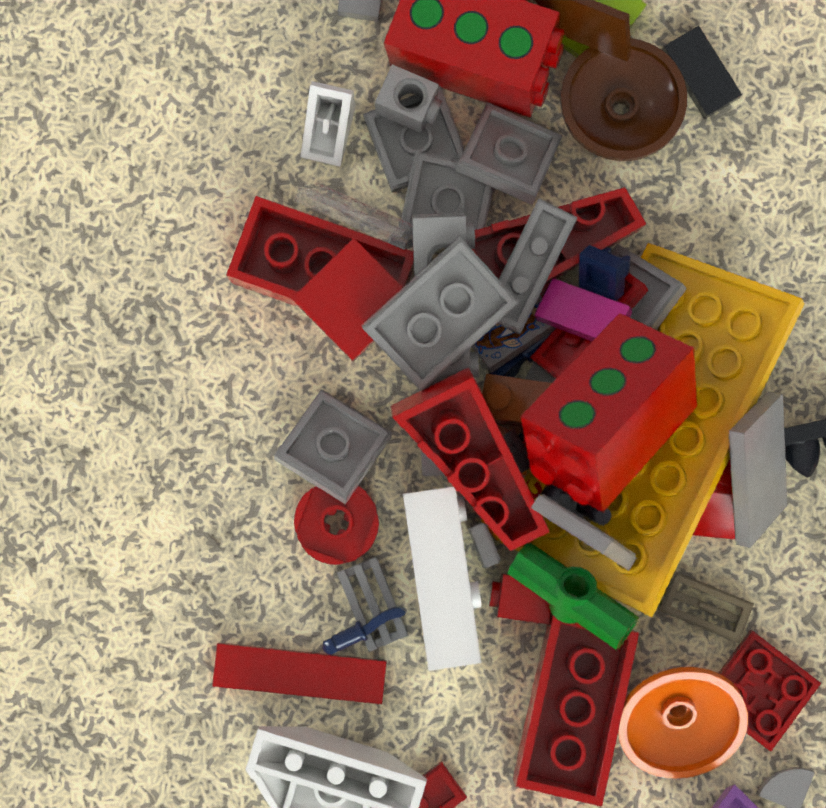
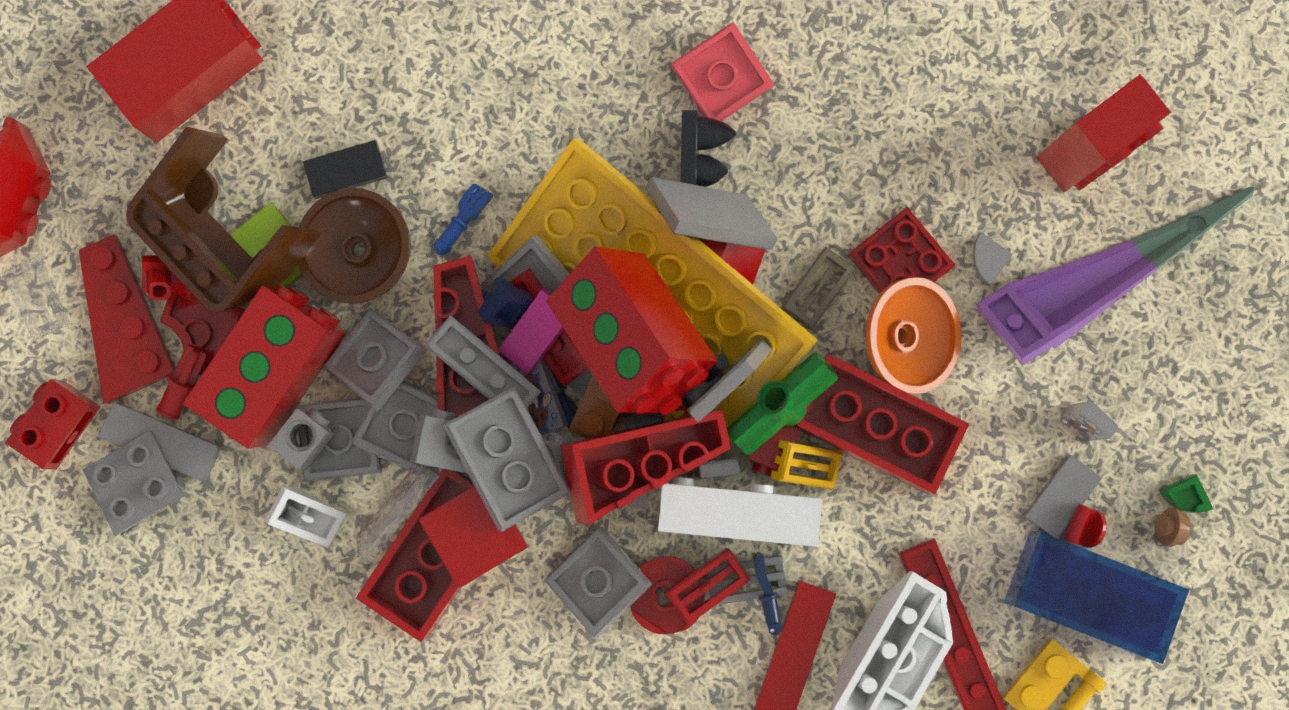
camera: 75 degrees left, 0 degrees up
none -> blue piece [434,184,493,255]
none -> red tile [663,548,750,626]
none -> yellow tile [770,440,843,489]

